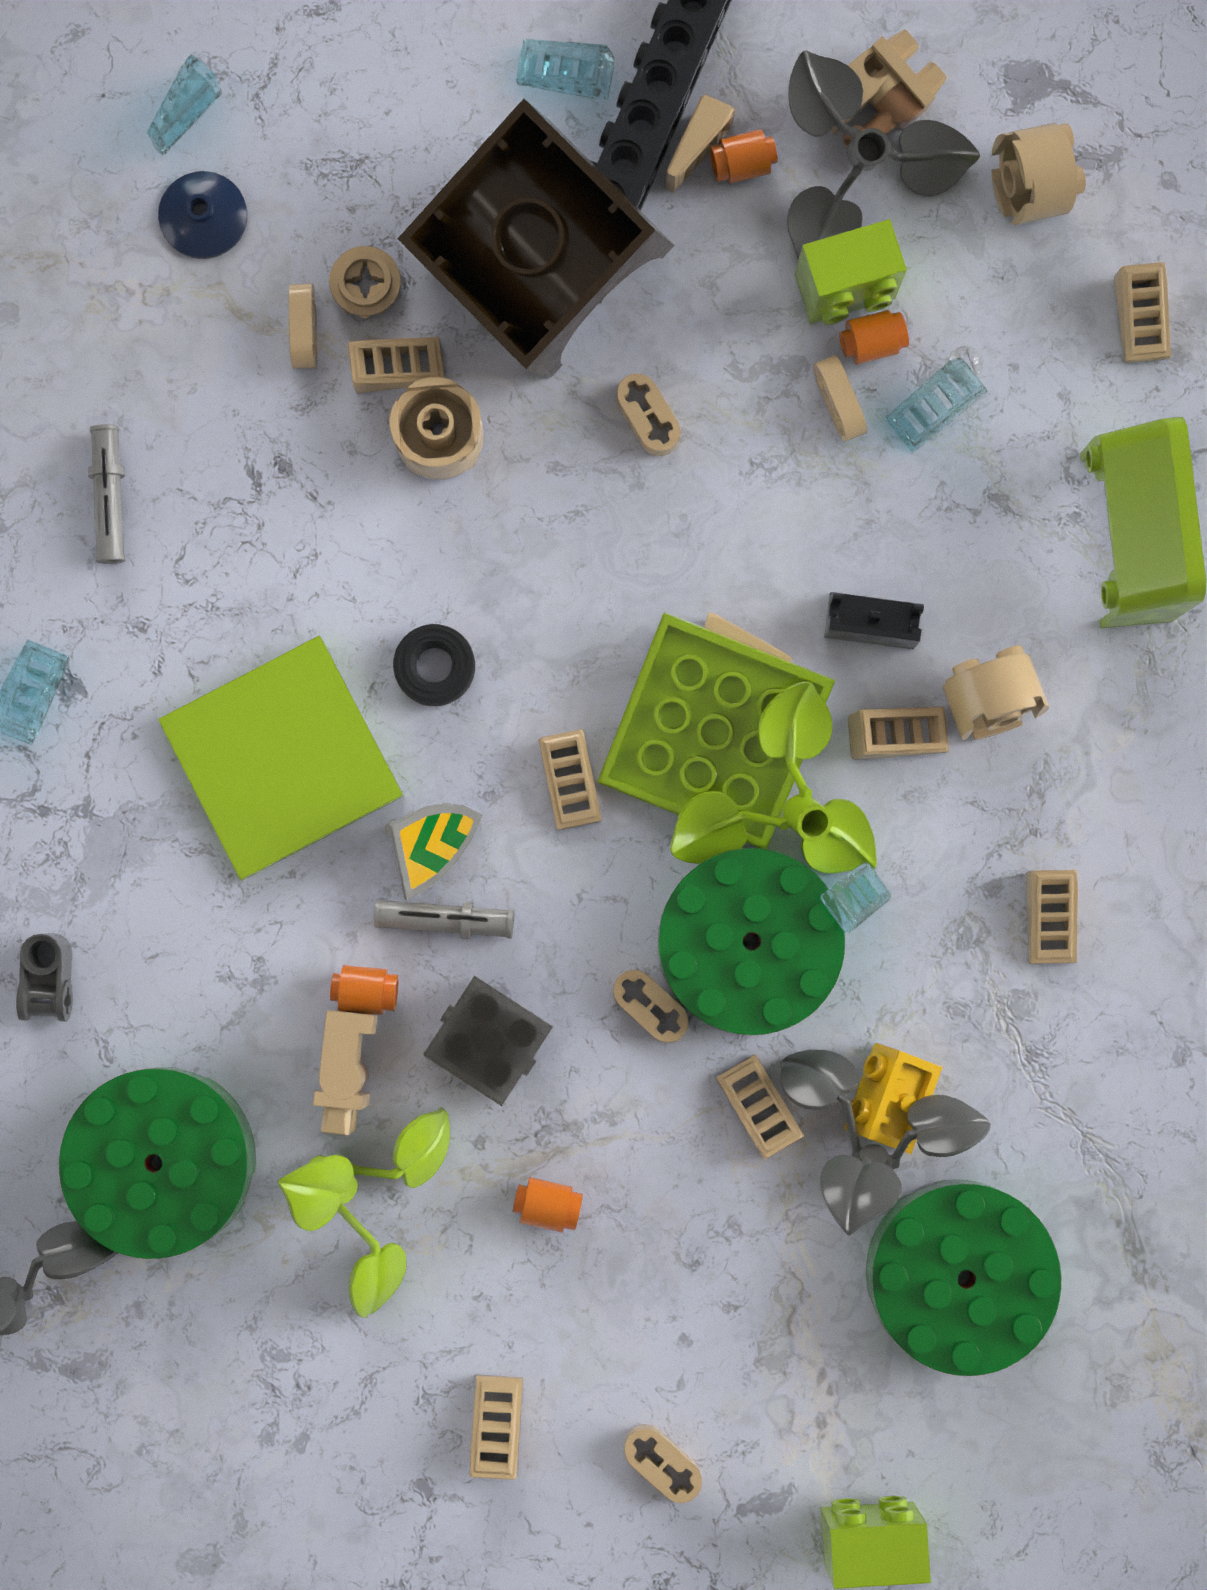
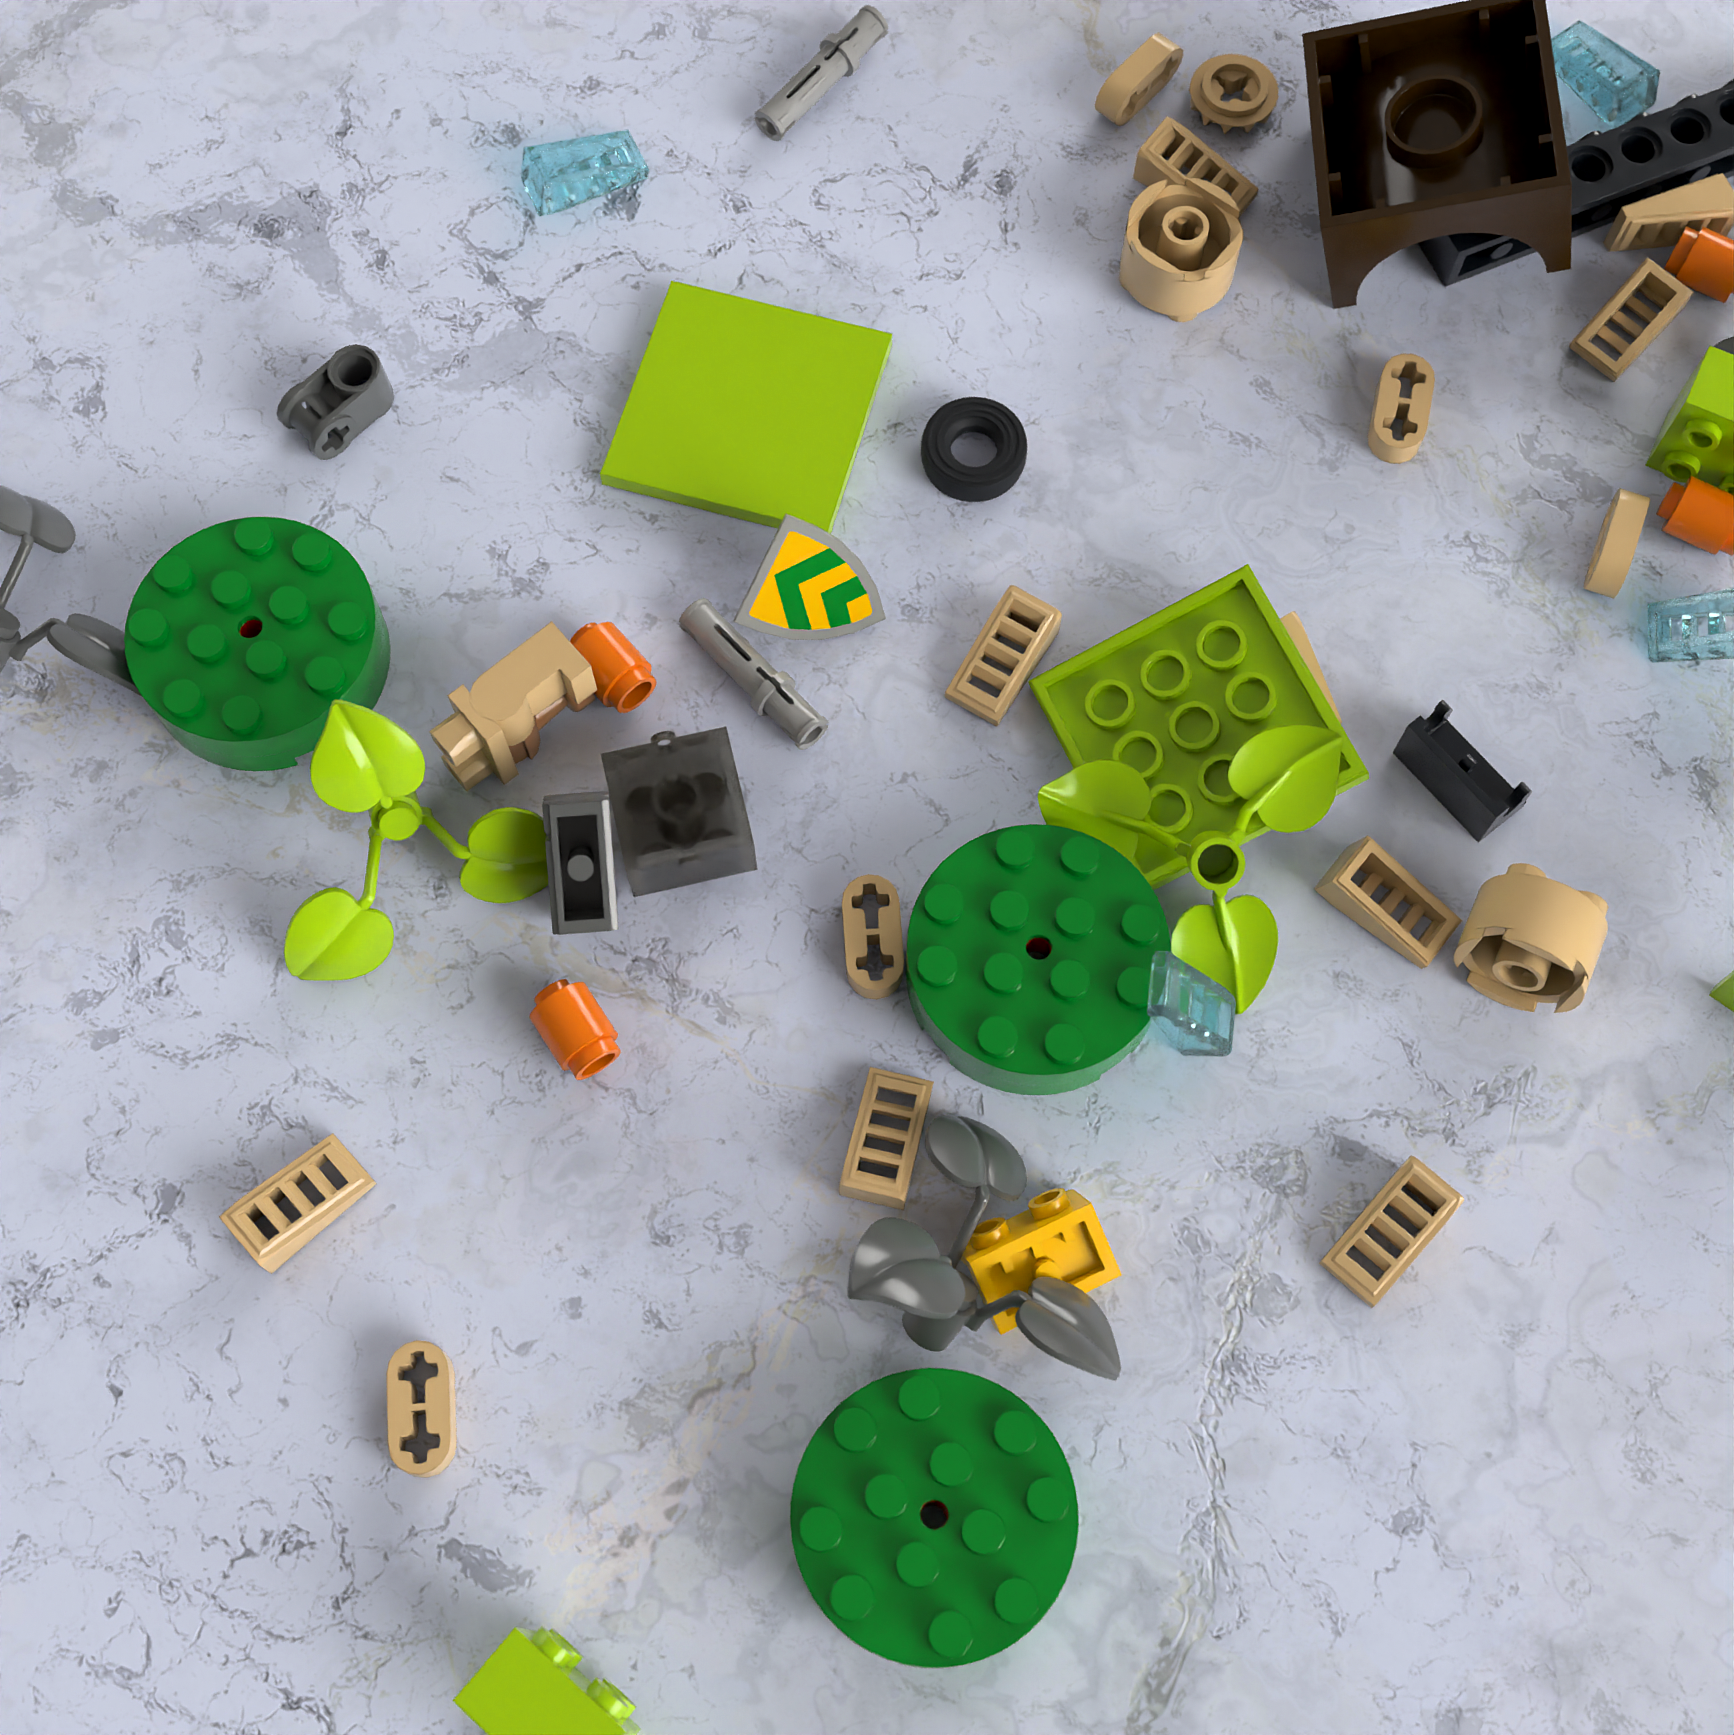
camera: 45 degrees right, 15 degrees down
none -> dark grey brick [542,791,618,935]
none -> tan slope [1569,257,1694,382]

